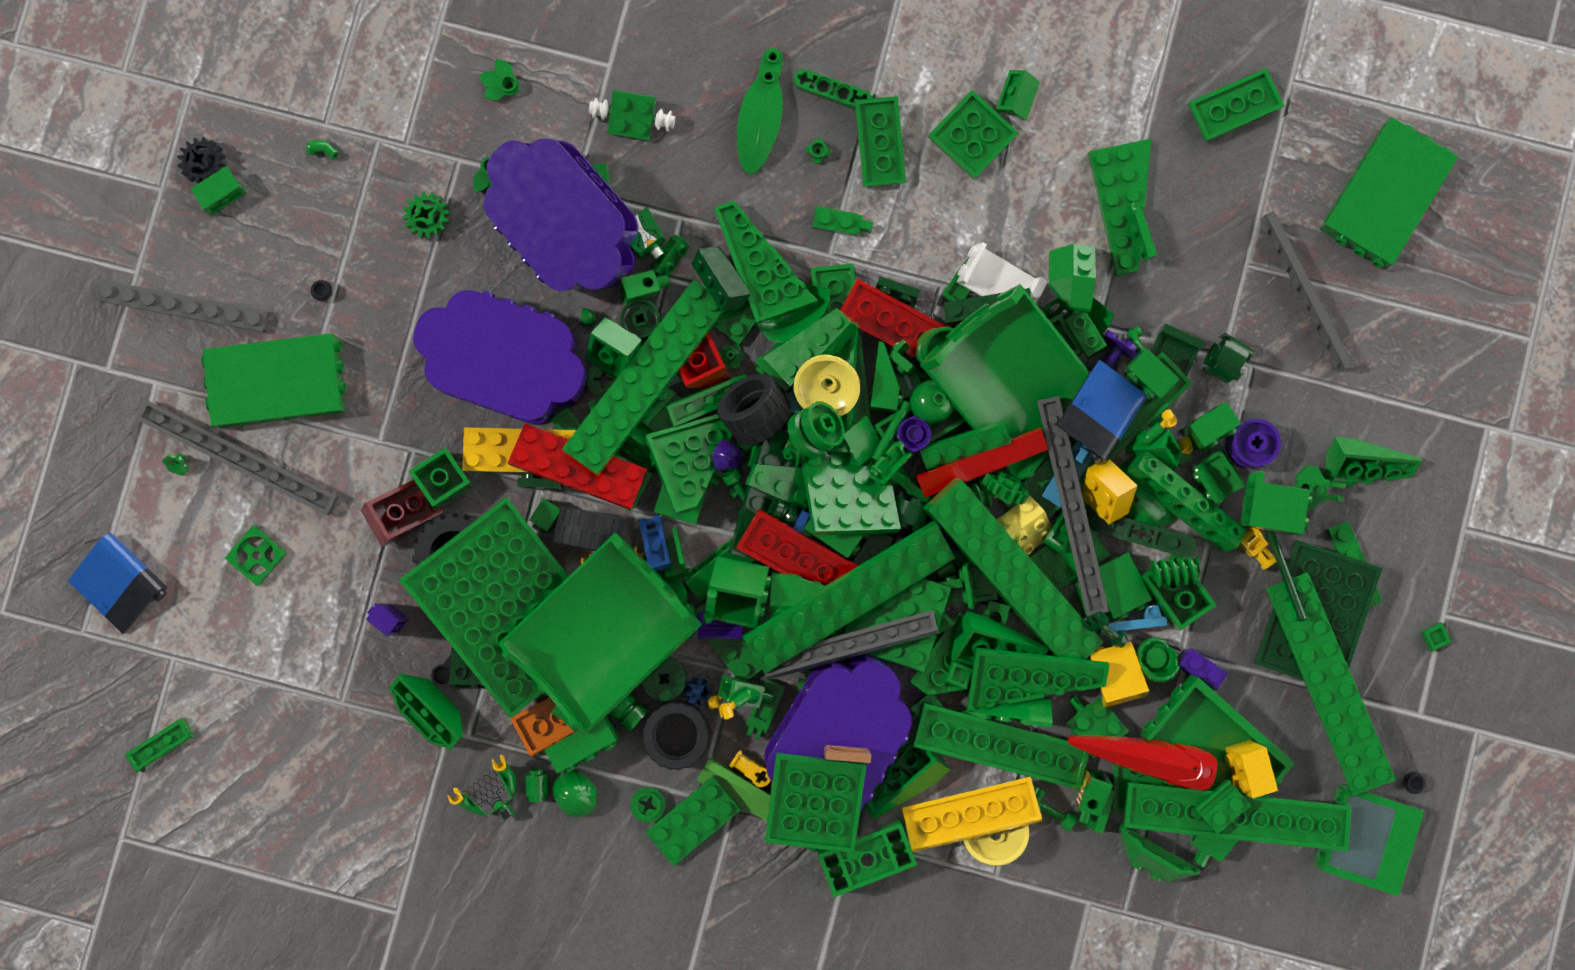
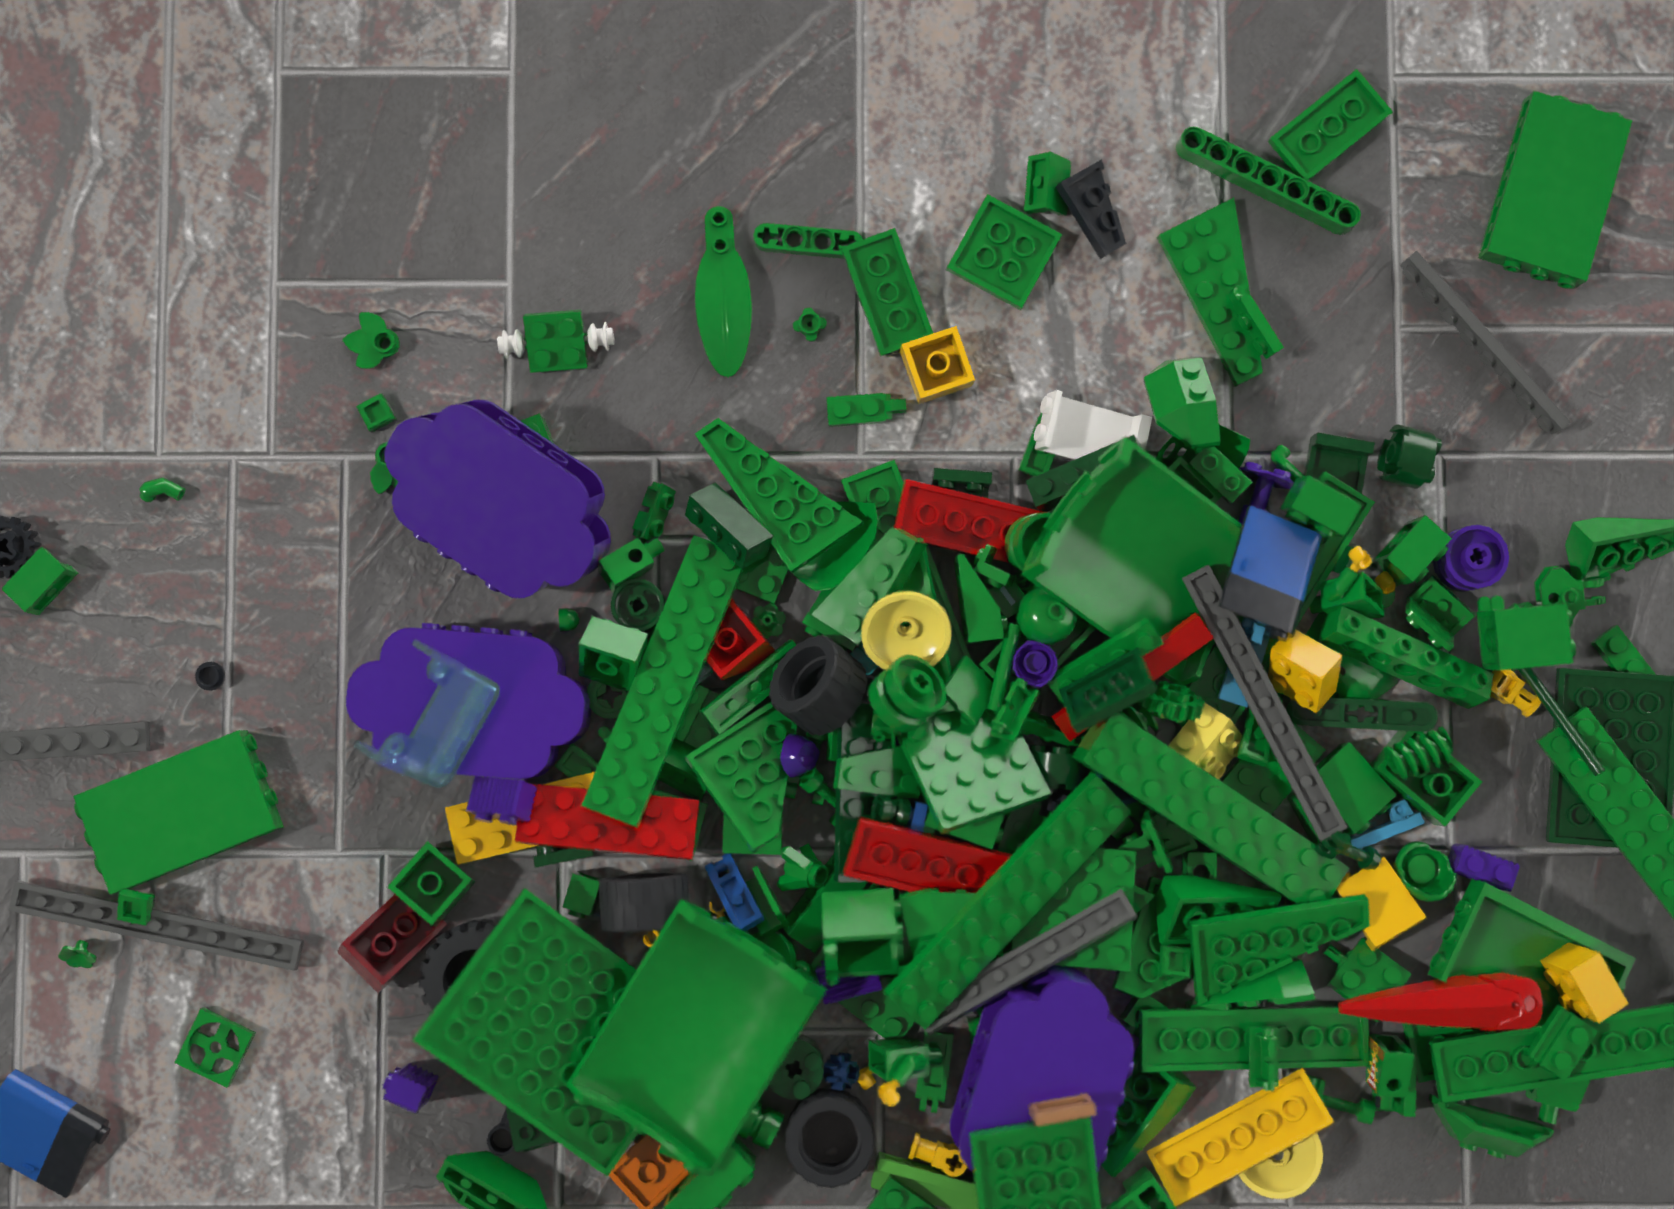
camera: 20 degrees left, 0 degrees up
green gear [402,192,451,239] -> none
green torso [629,206,665,262] -> none
none -> green tile [117,889,155,926]
none -> clear light blue windscreen [354,639,500,788]
none -> green tile [356,393,397,433]
none -> dark purple brick [466,776,537,825]
none -> green rock [777,843,829,892]
none -> yellow brick [900,326,975,405]
none -> black wing [1056,159,1126,260]
none -> dark green plate [1059,647,1158,734]
none -> green beam [1176,126,1361,235]
none -> green hinge [1248,1026,1279,1091]

